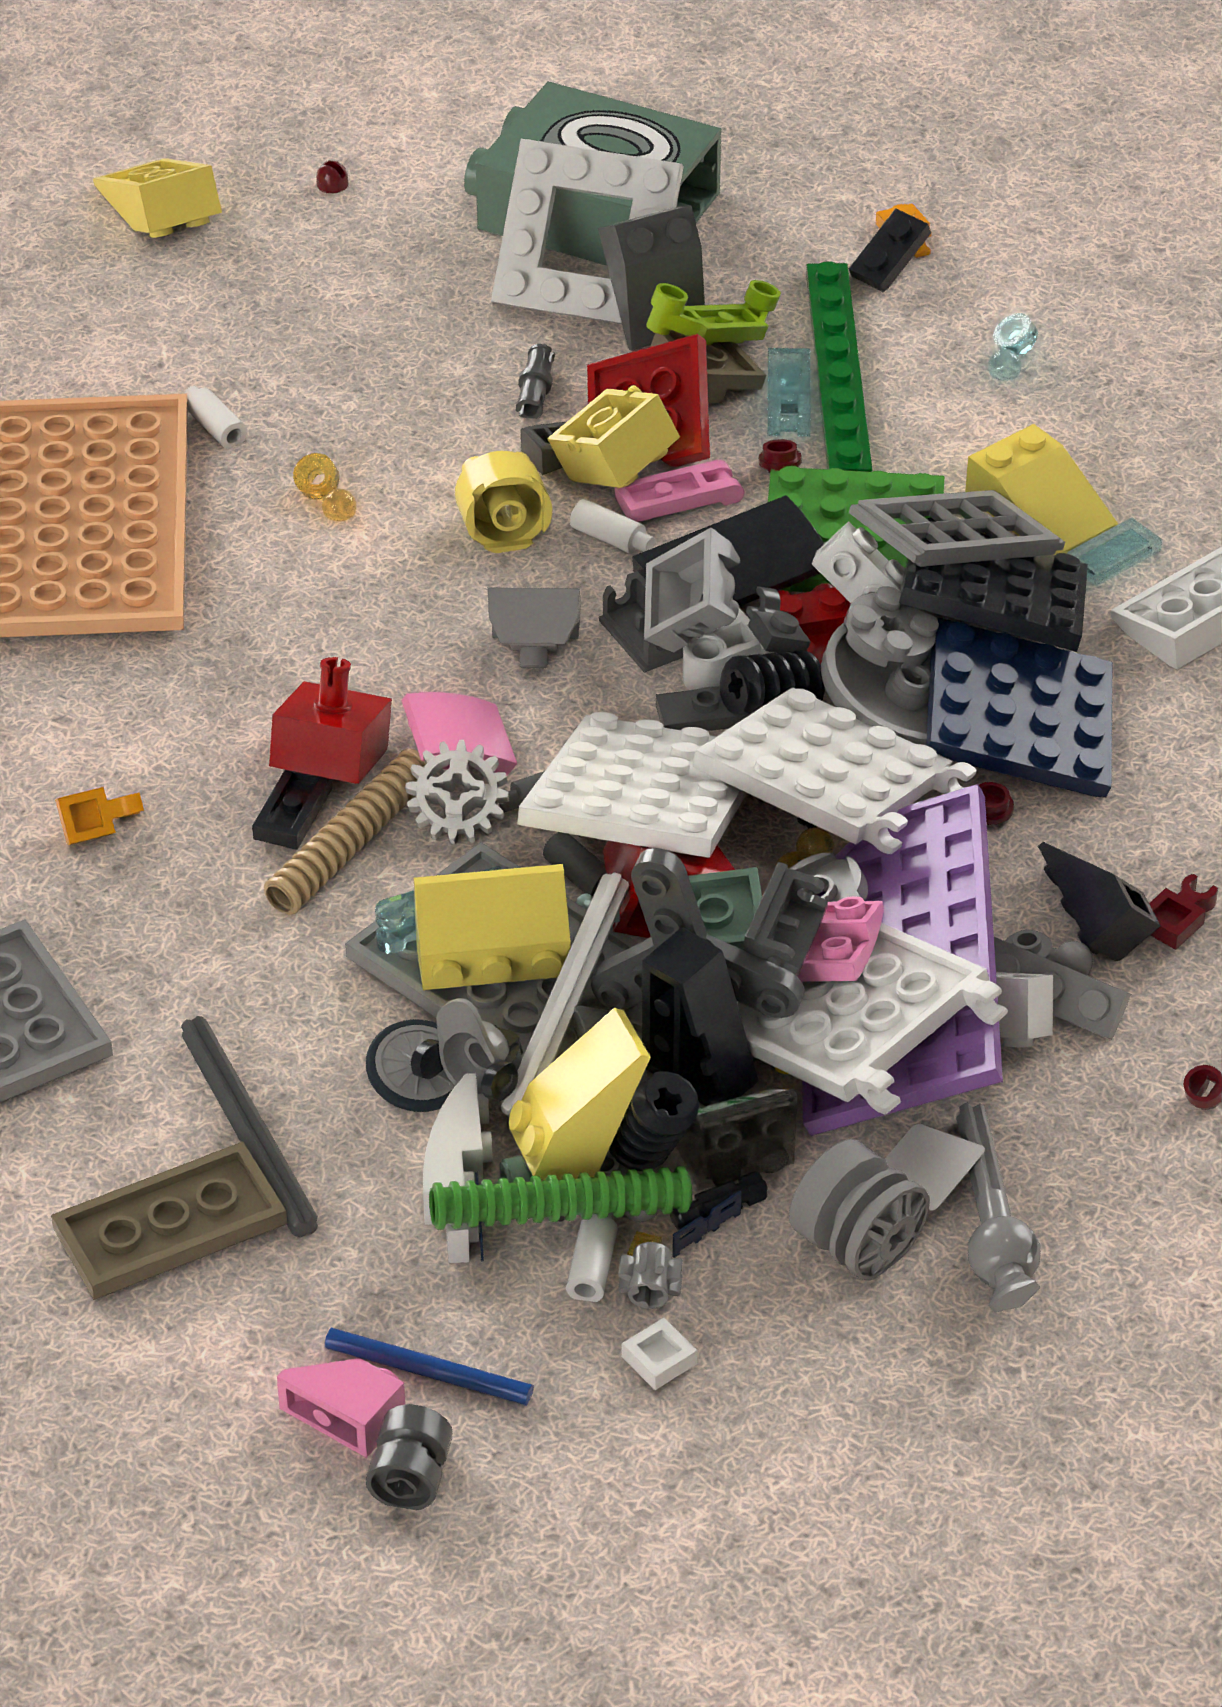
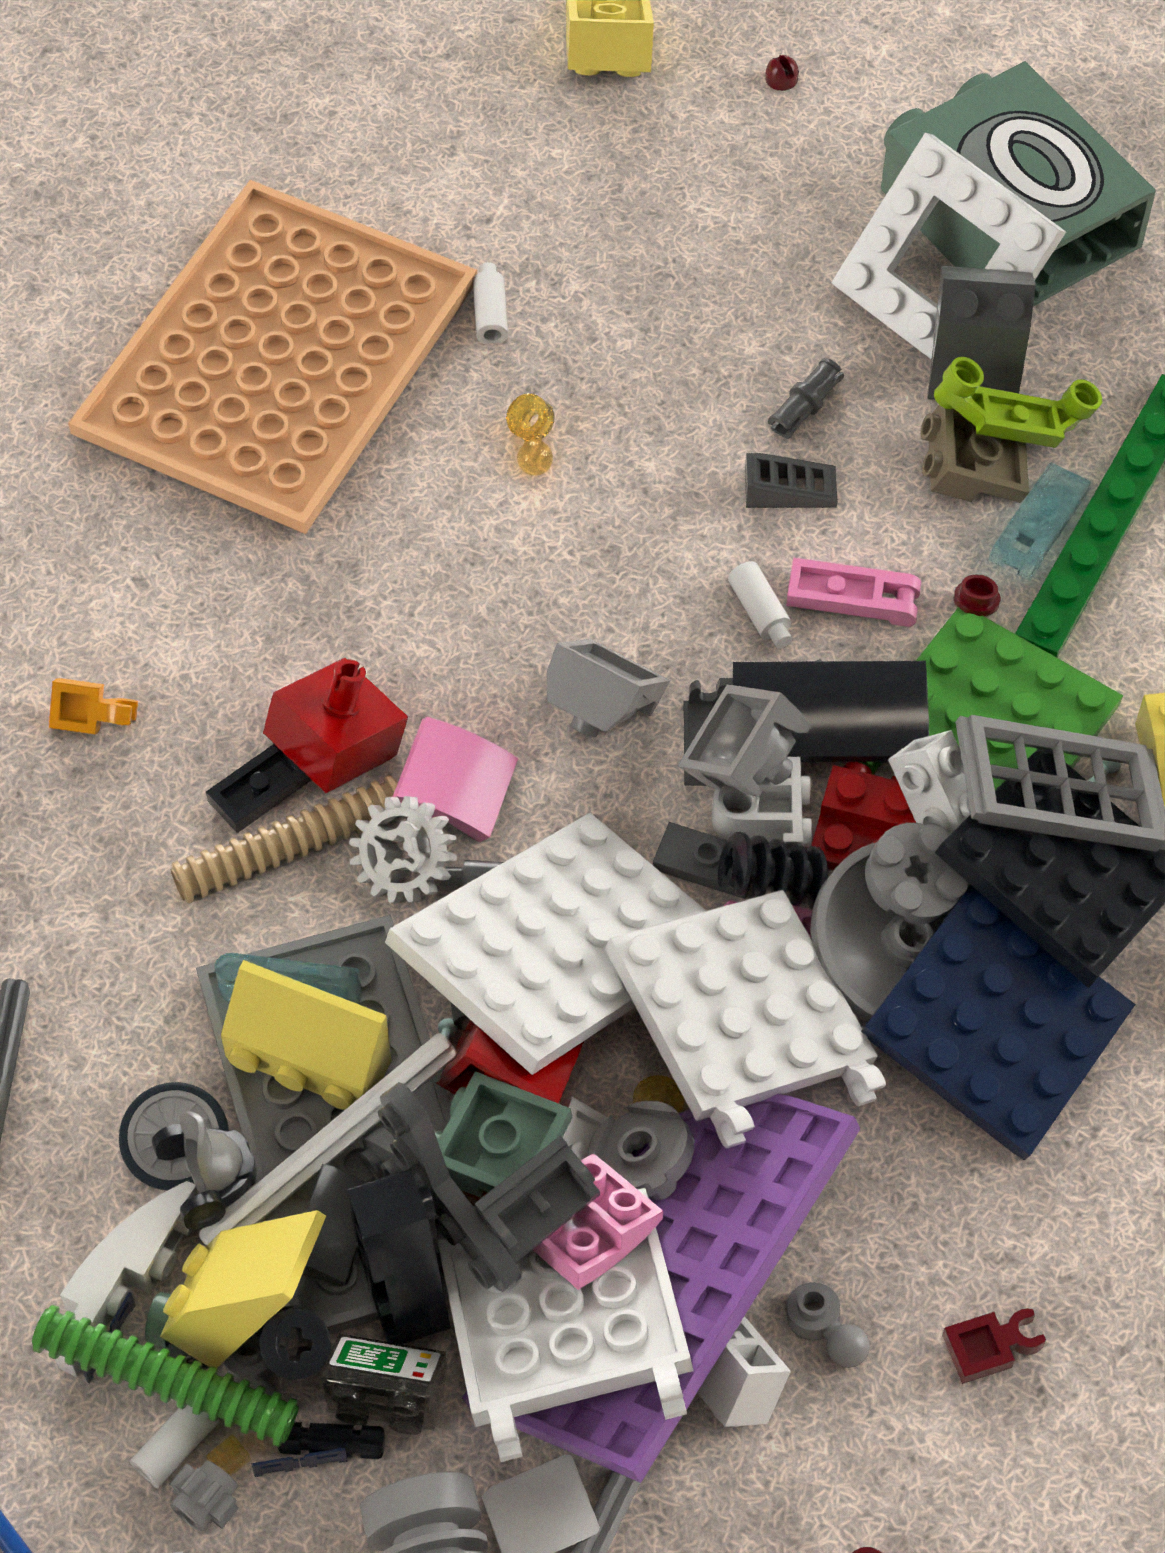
camera: 30 degrees right, 15 degrees up
light yellow brick [455,451,553,553] -> none
light yellow brick [547,385,680,488] -> none
red plate [587,334,710,467] -> none
dark grey plate [746,587,811,653] -> none
dark red plate [979,782,1014,825] -> none
light grey plate [994,937,1132,1040] -> none
black slope [1038,842,1161,961] -> none

